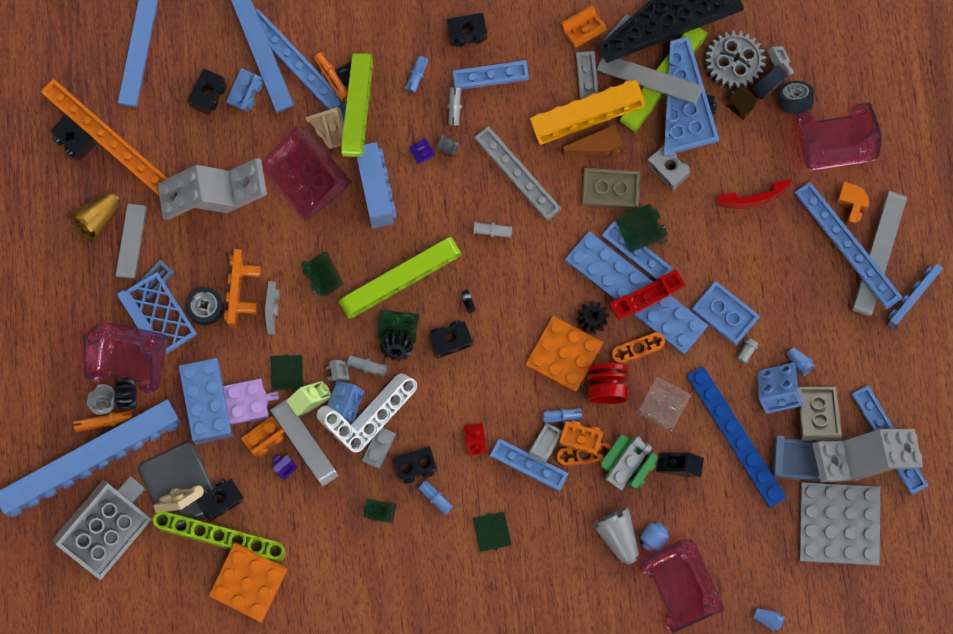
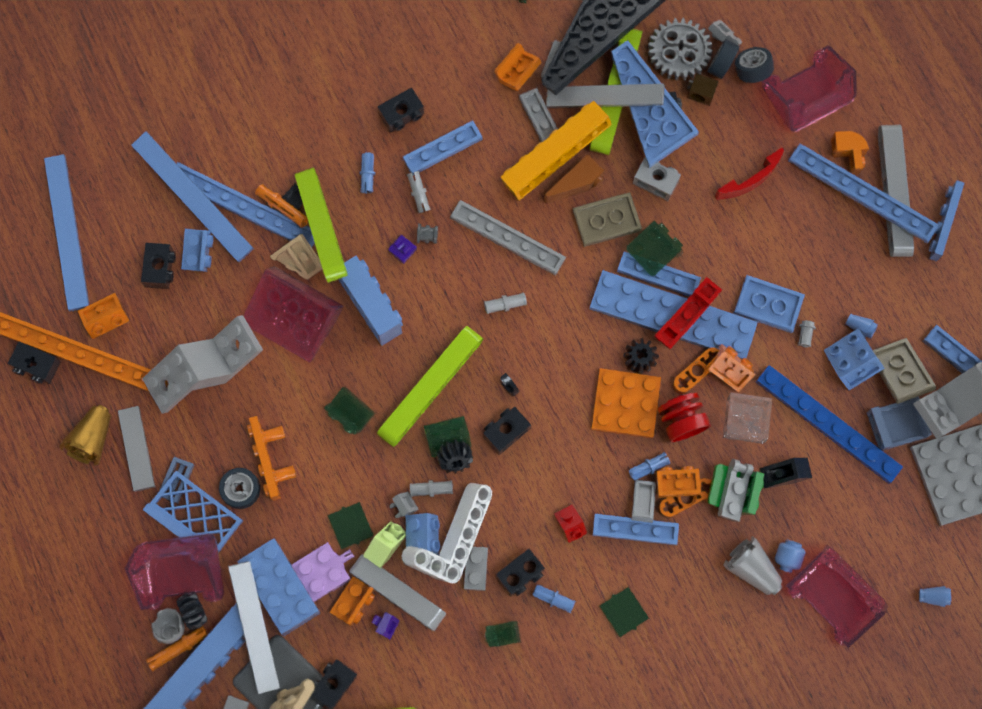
camera: 25 degrees left, 0 degrees up
light grey wing [265,281,280,335] -> none
none -> orange bracket [78,293,129,339]
none -> tile [228,561,280,694]
none -> orange bracket [707,344,755,393]

